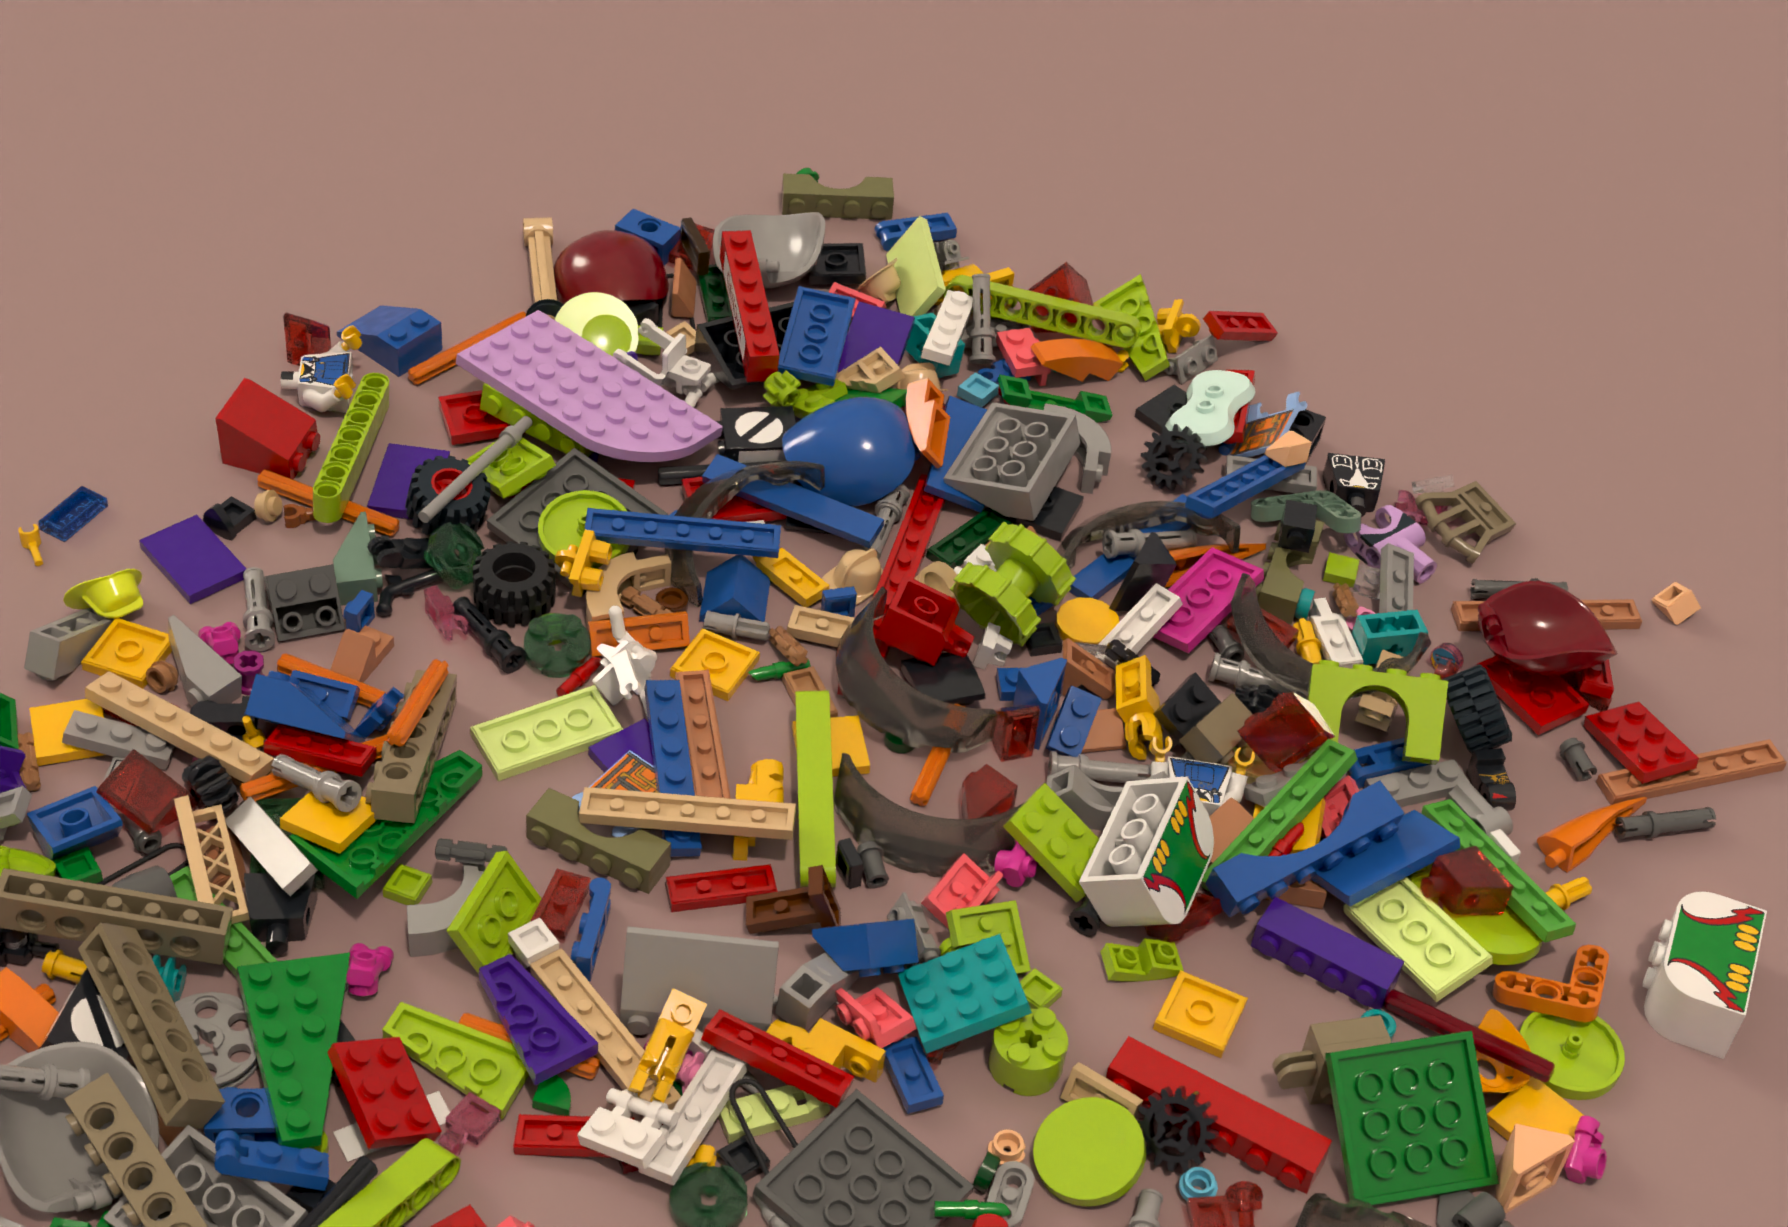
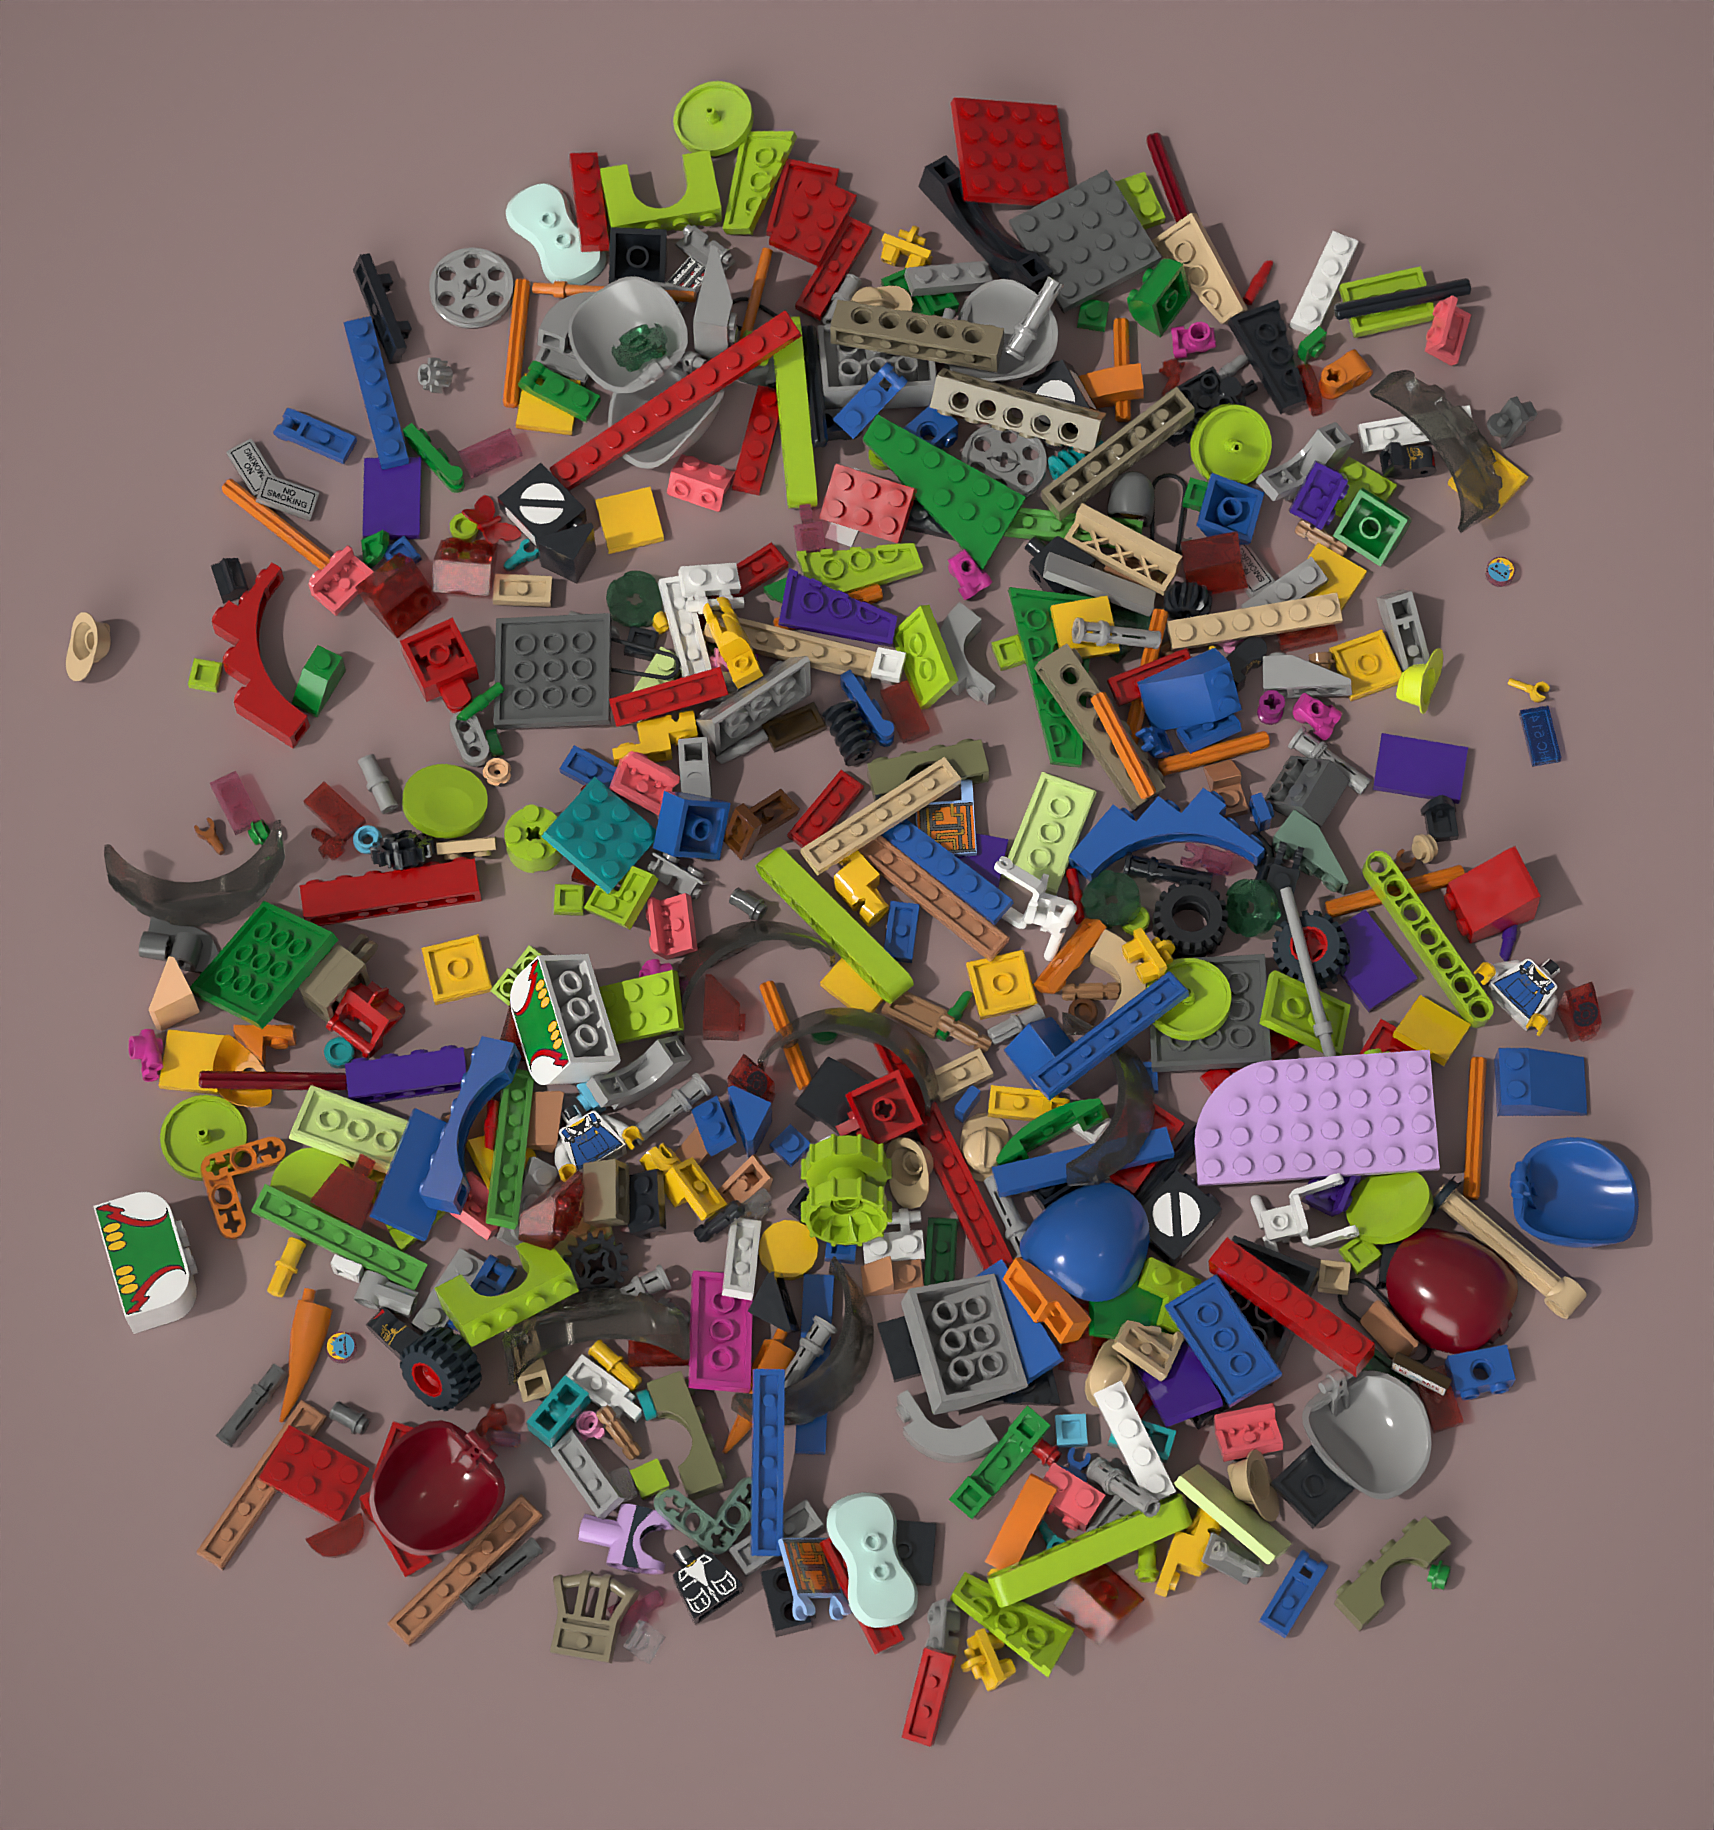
camera: 145 degrees right, 25 degrees up
dark grey axle [435,838,507,865] -> none
lime gear [763,370,801,407] -> none
black tile [836,838,863,889] -> none
black gear [1141,424,1208,491] -> none
light nougat slope [1265,431,1312,467] -> none
black brick [1278,500,1317,553] -> none
light nougat slope [1651,582,1701,625] -> none
none -> clear red tile [305,1513,365,1558]
none -> tile [325,1331,357,1364]
none -> red piece [326,981,405,1059]
none -> black piece [822,700,876,766]
none -> blue plate [884,901,920,963]
none -> green slope [996,1098,1109,1165]
none -> blue arch [1068,787,1265,883]
none -> yellow tile [1392,995,1471,1067]
none -> blue piece [1510,1137,1638,1248]

